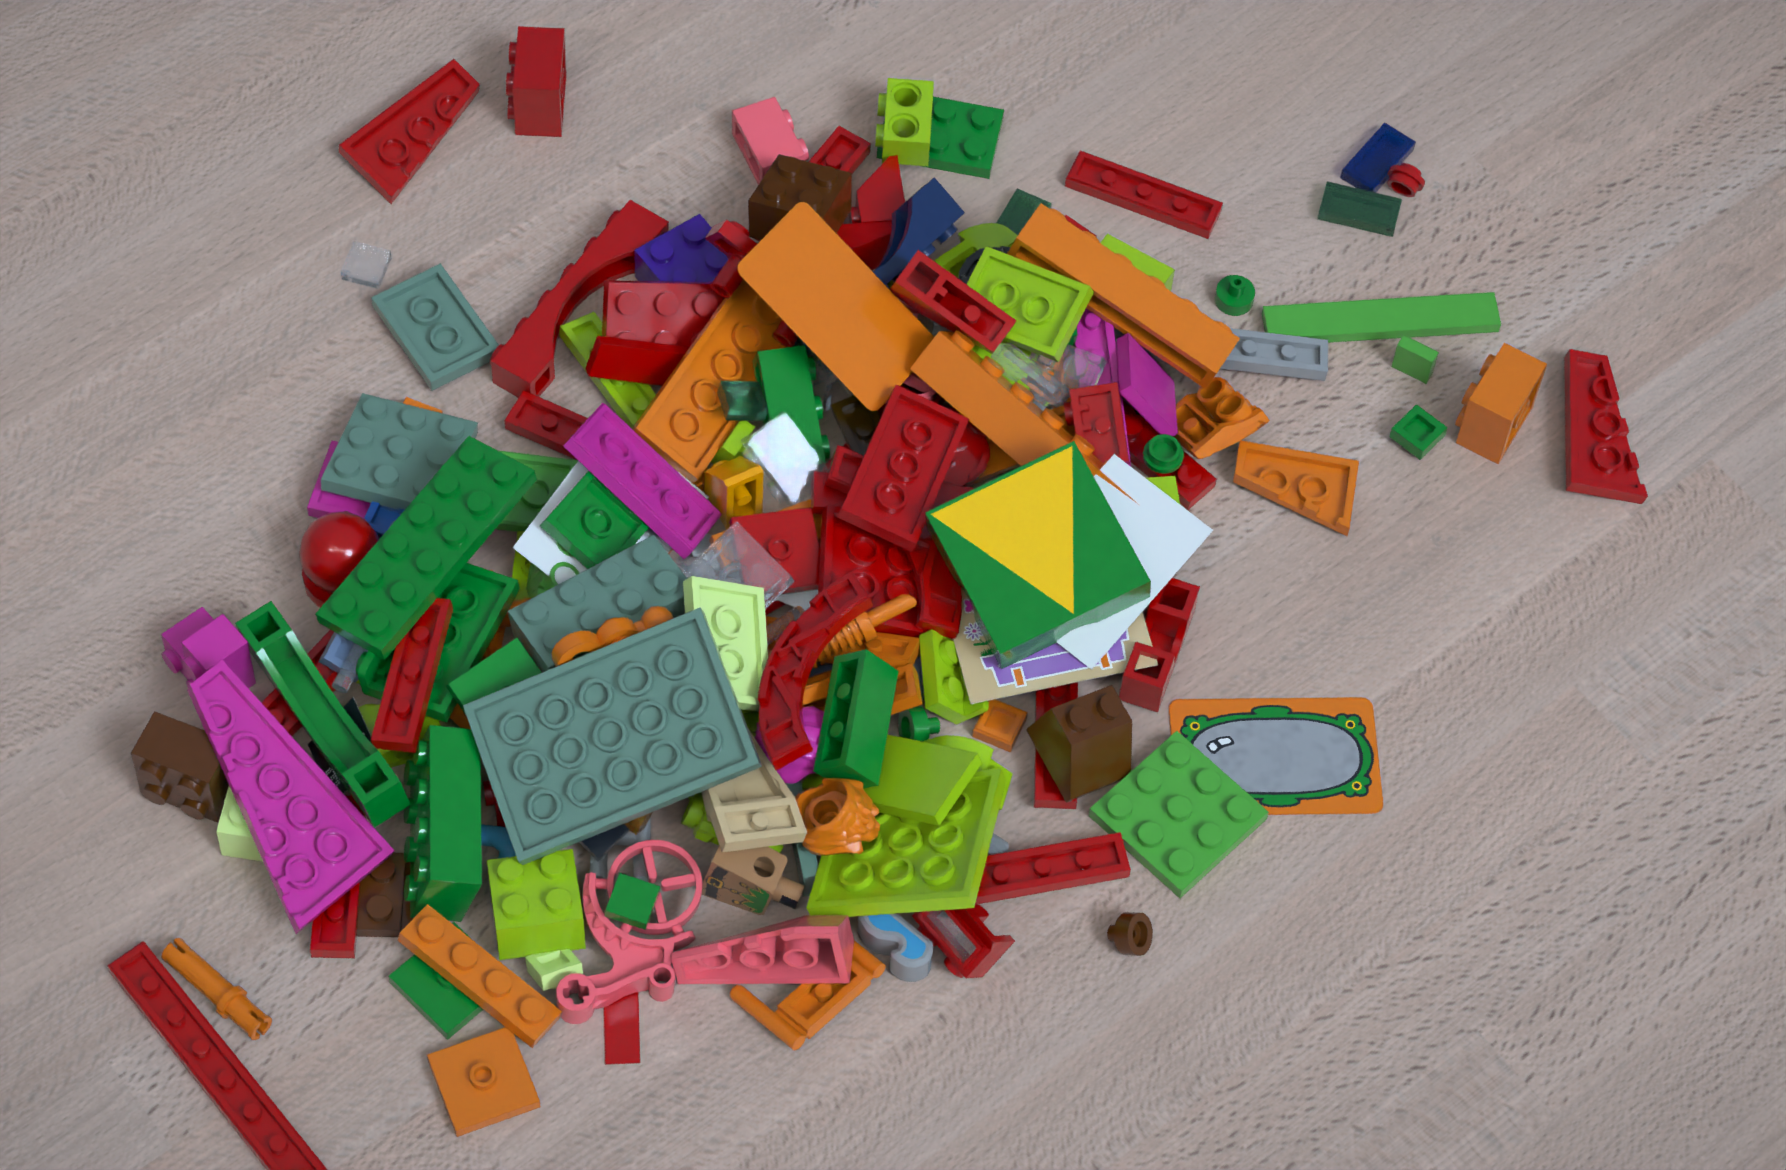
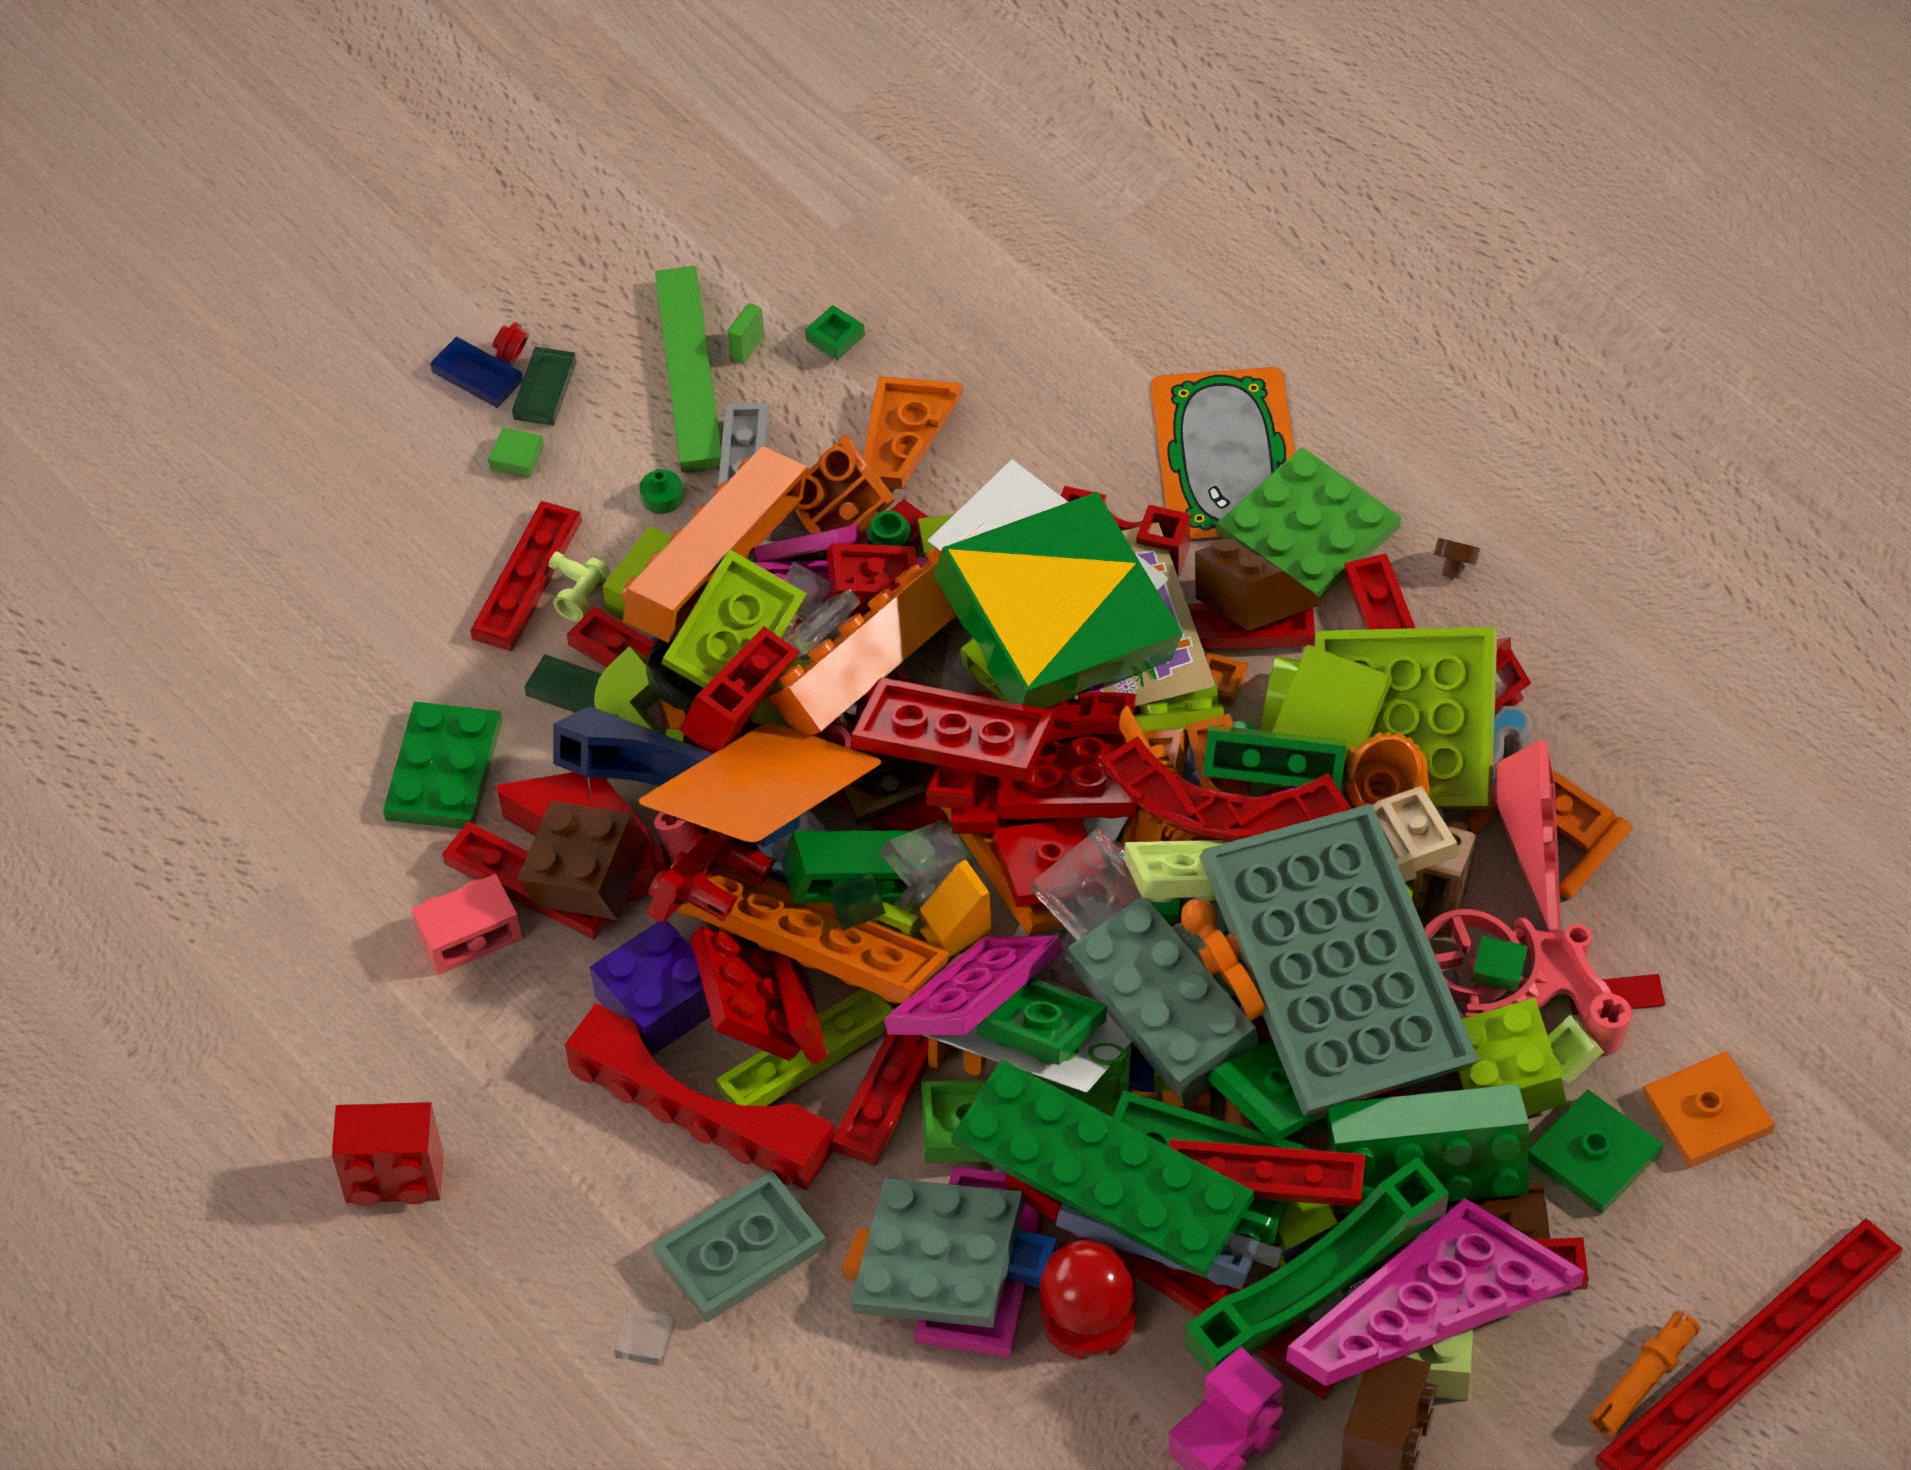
camera: 85 degrees left, 5 degrees down
red wing [339,59,480,204] -> none
orange plate [397,904,562,1048] -> none
lime brick [875,78,934,166] -> none
orange brick [1455,343,1547,464] -> none
red wing [1564,349,1648,504] -> none
none -> bright green tile [488,427,544,477]
none -> yellowish green piece [548,551,610,622]

